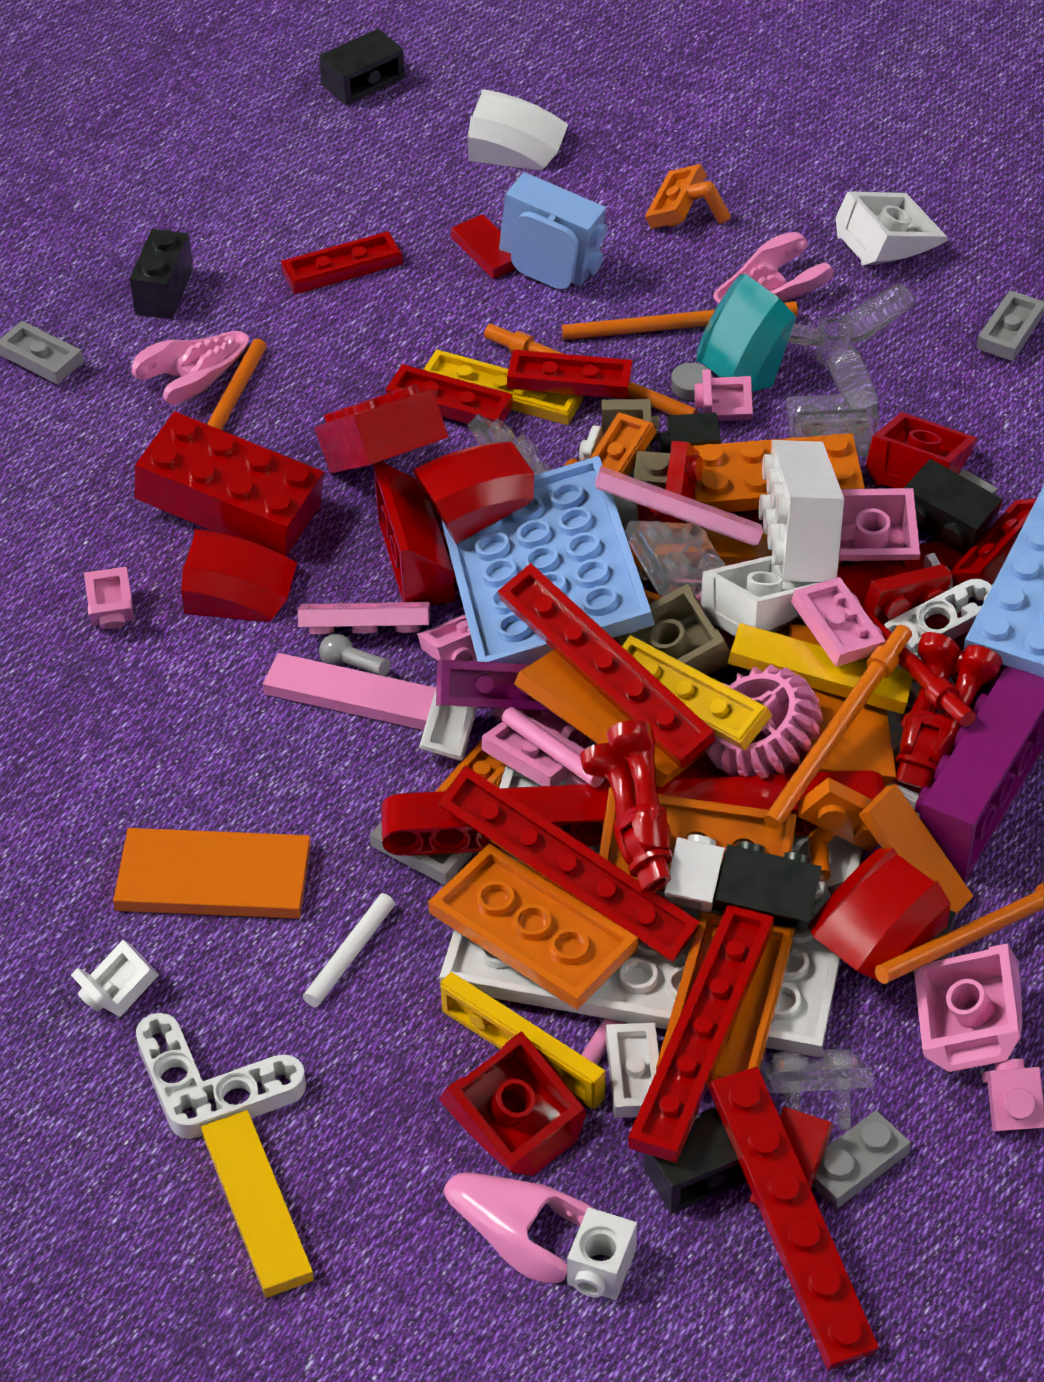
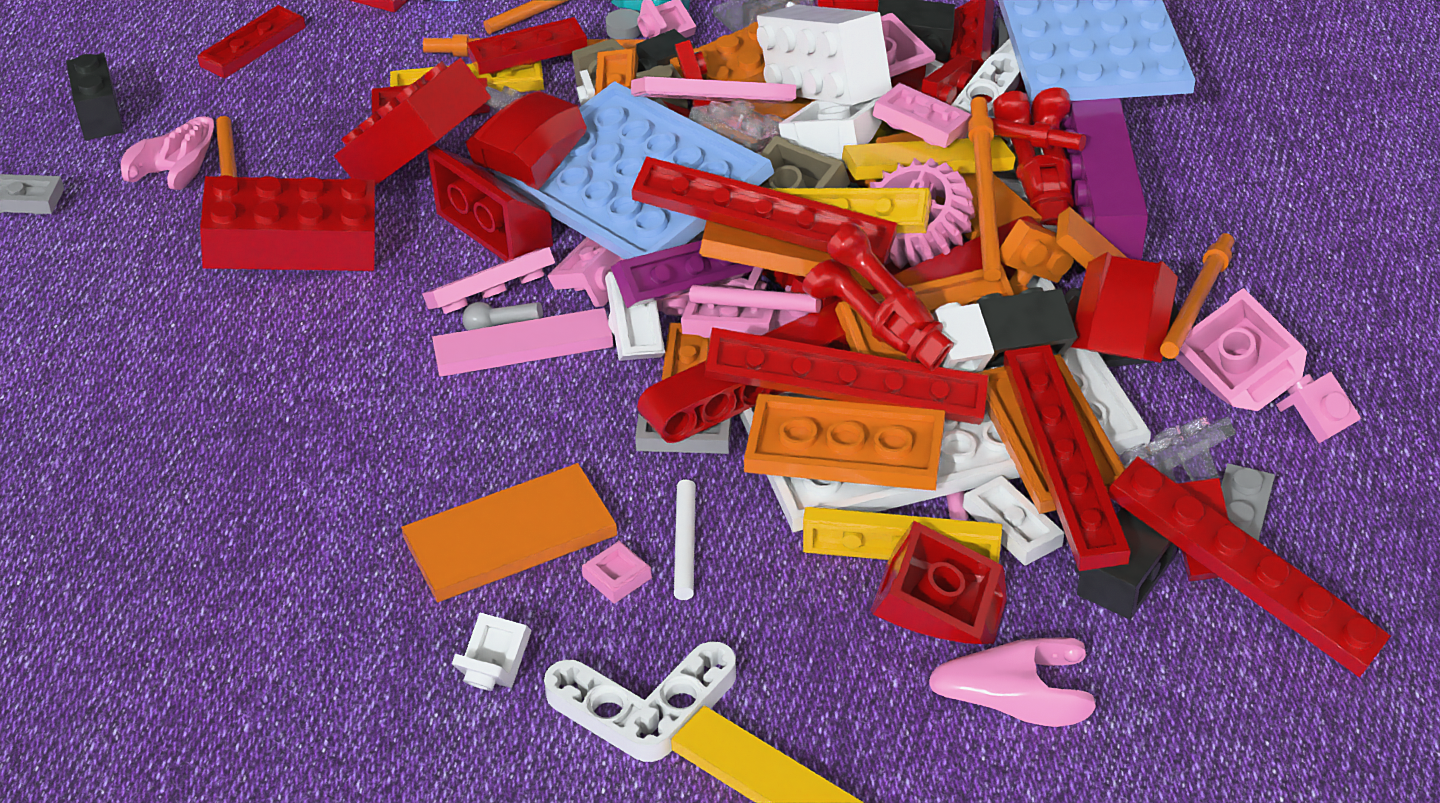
camera: 30 degrees left, 5 degrees down
bright pink bracket [84,566,135,629] -> none
red slope [181,529,297,622] -> none
white brick [567,1207,637,1300] -> none
none -> bright pink tile [582,541,652,604]

